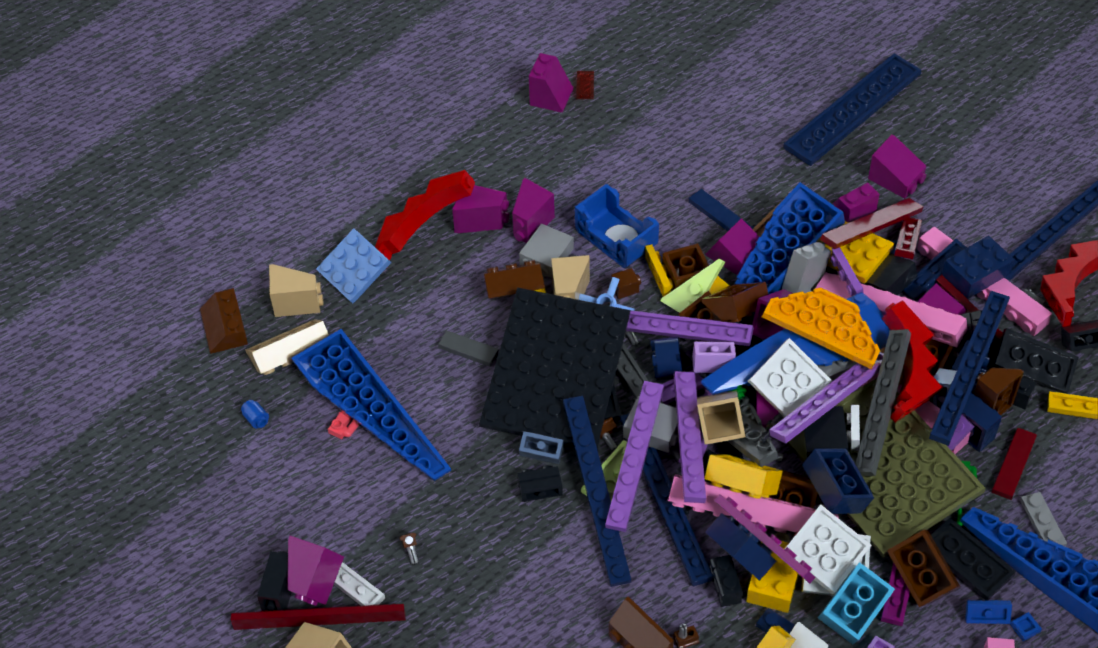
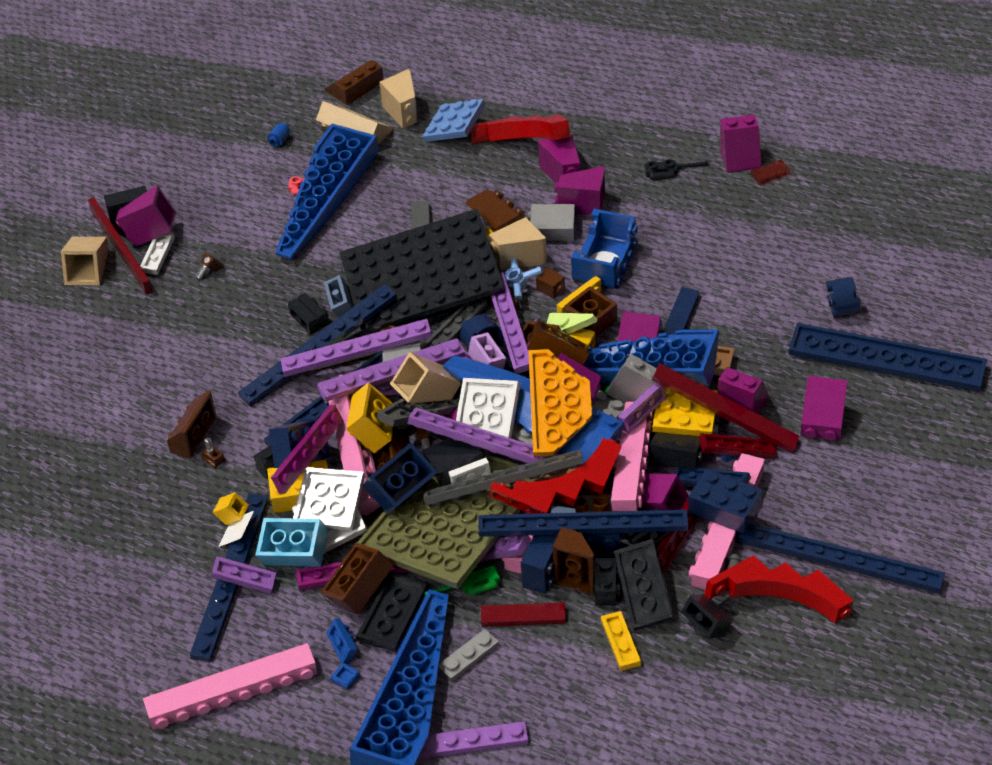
camera: 65 degrees right, 5 degrees down
none -> black piece [644,159,708,180]
none -> dark blue brick [825,277,860,318]

